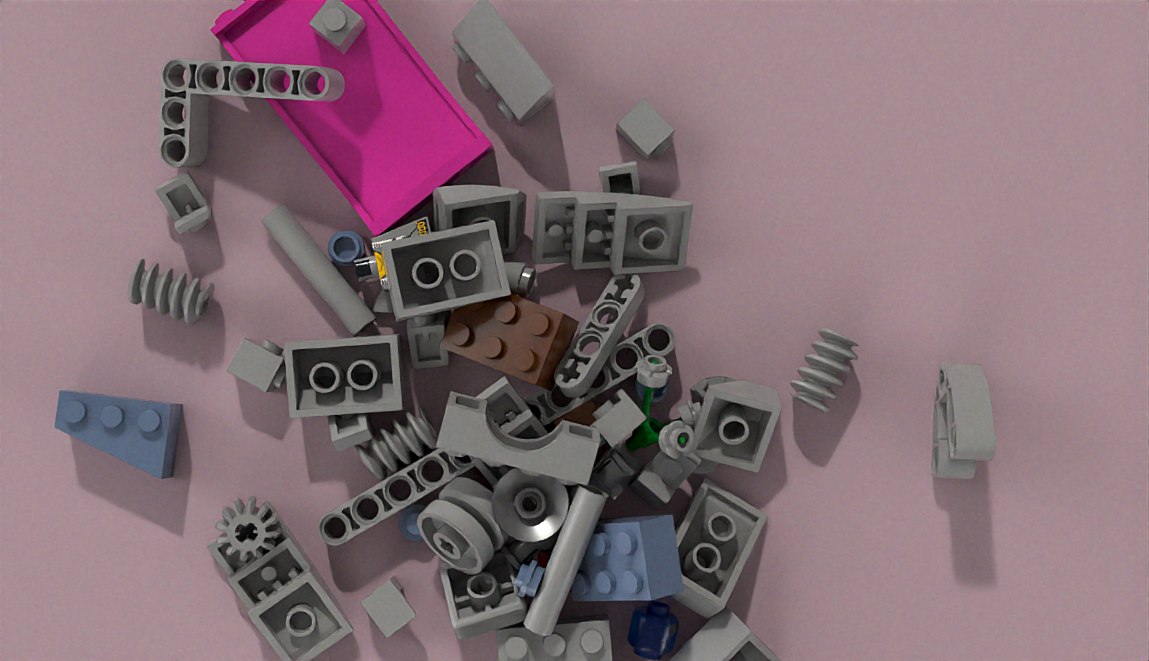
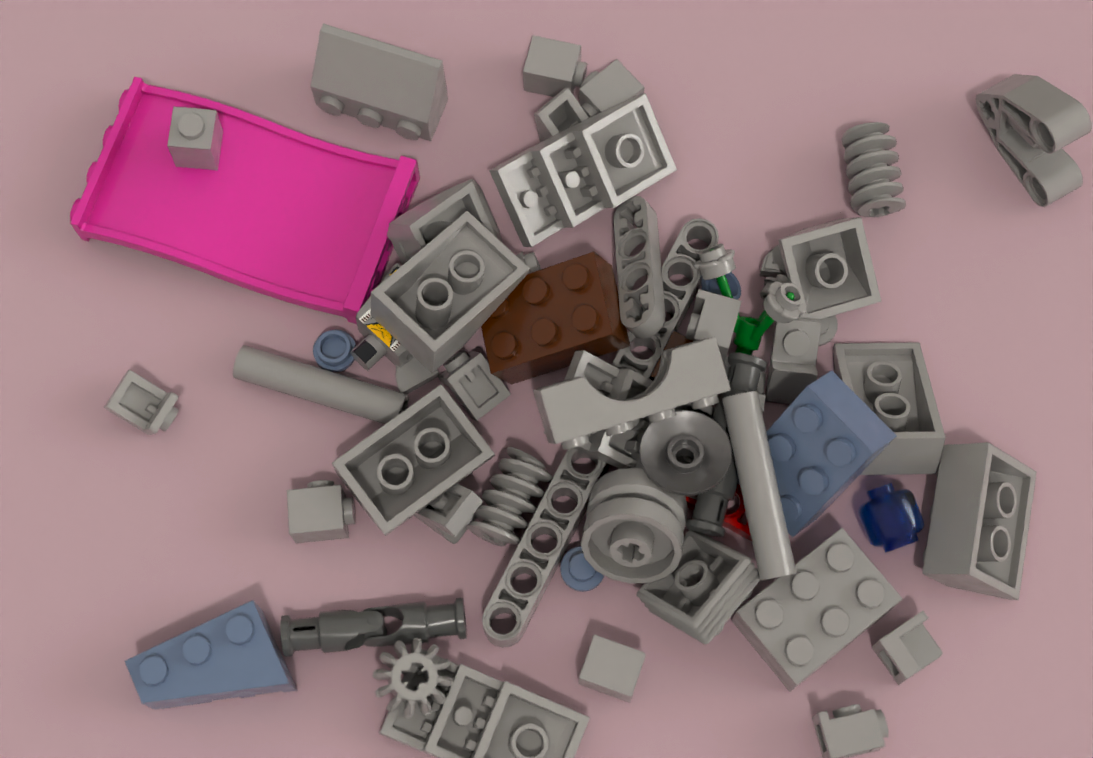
camera: 30 degrees left, 15 degrees down
light grey piece [128,258,215,325] -> none
light grey beam [159,58,345,168] -> none
sand blue plate [514,560,545,598] -> none
none -> dark grey piece [280,598,467,657]
none -> light grey brick [579,59,645,118]

